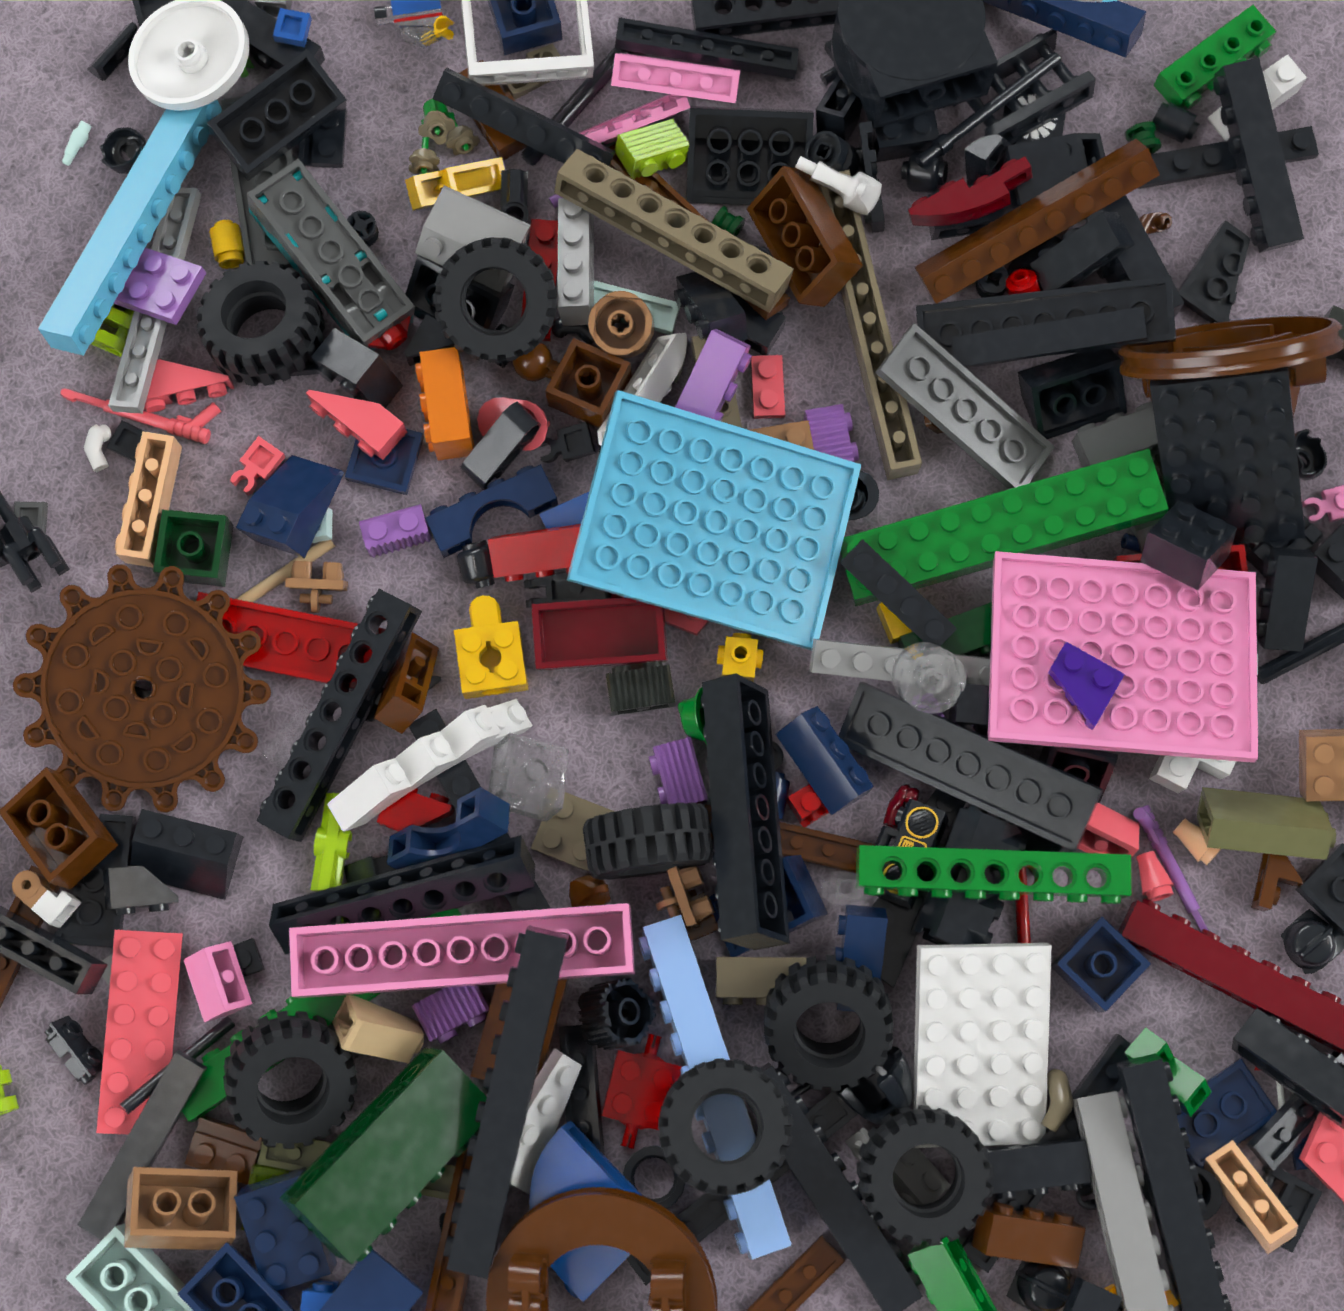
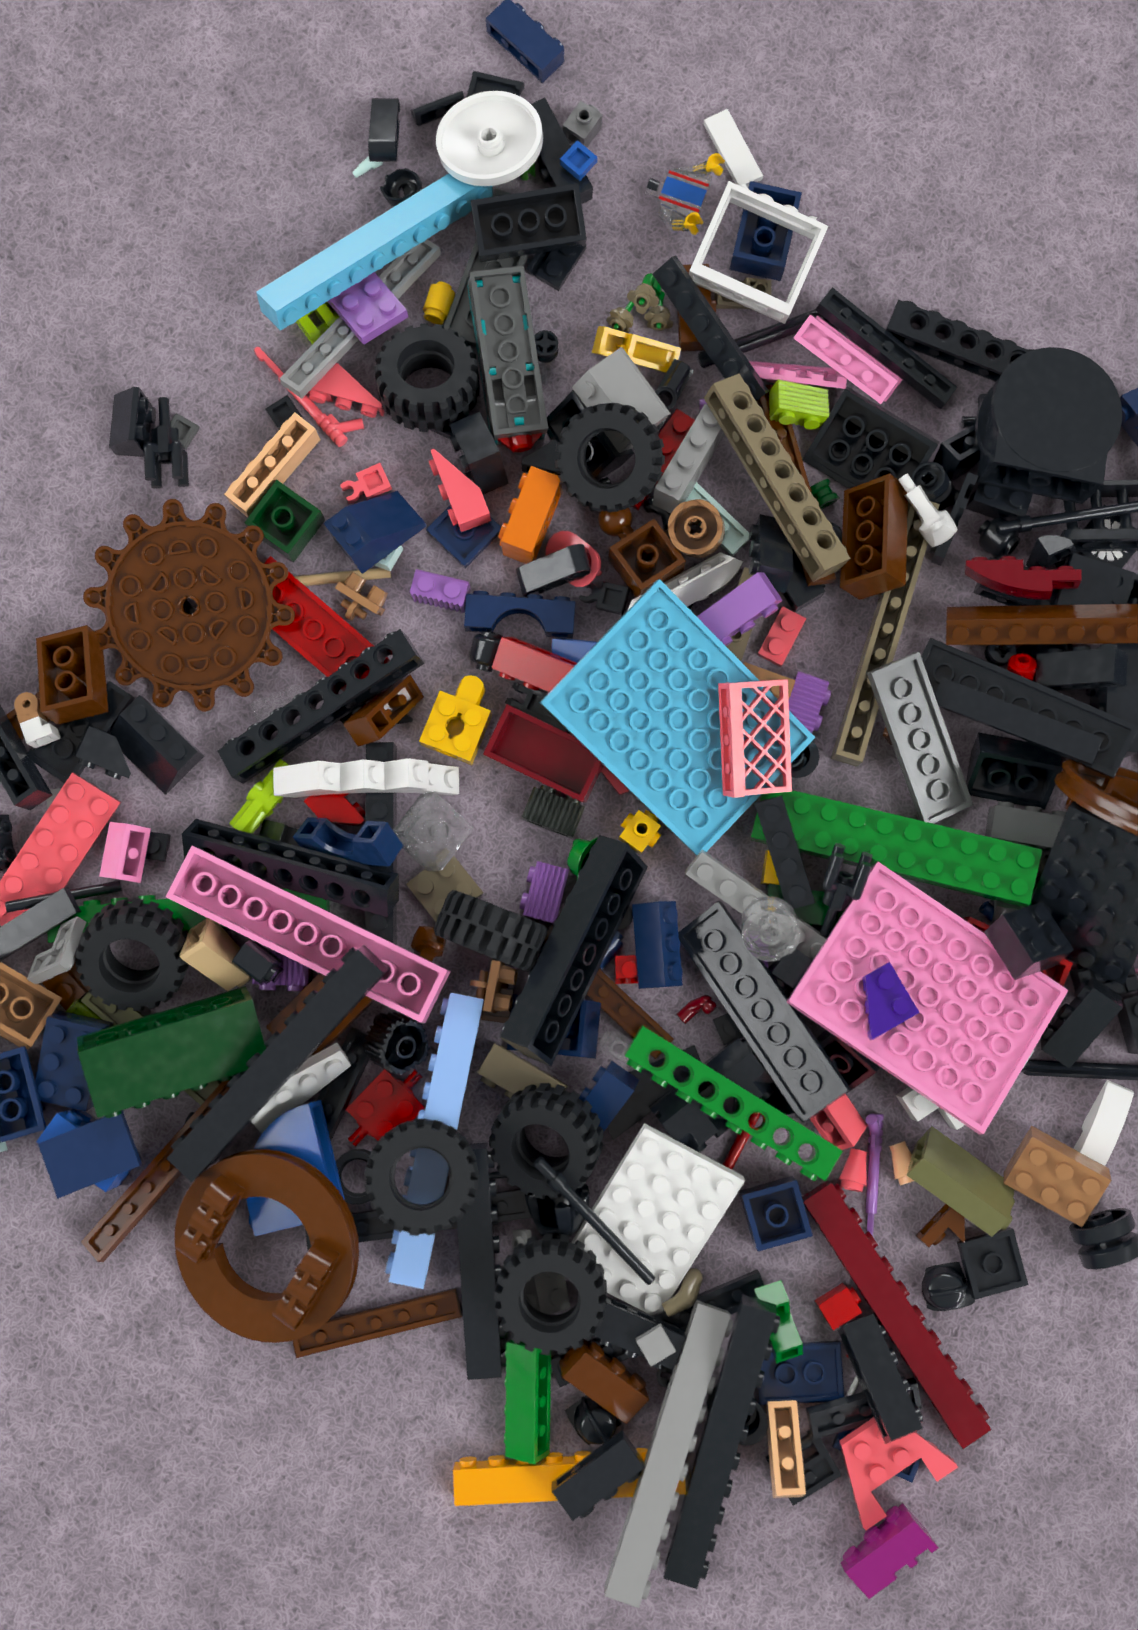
camera: 30 degrees right, 5 degrees up
white arm [84,424,111,472] -> none
black piece [874,799,949,910] -> none
none -> light grey plate [27,917,86,985]
none -> black brick [232,940,284,984]
none -> black beam [368,98,400,162]
none -> black bar [533,1157,655,1285]
none -> light grey tile [635,1323,676,1366]
none -> coral fence [718,679,792,798]
none -> red brick [814,1283,862,1331]
none -> black plant [820,843,873,937]

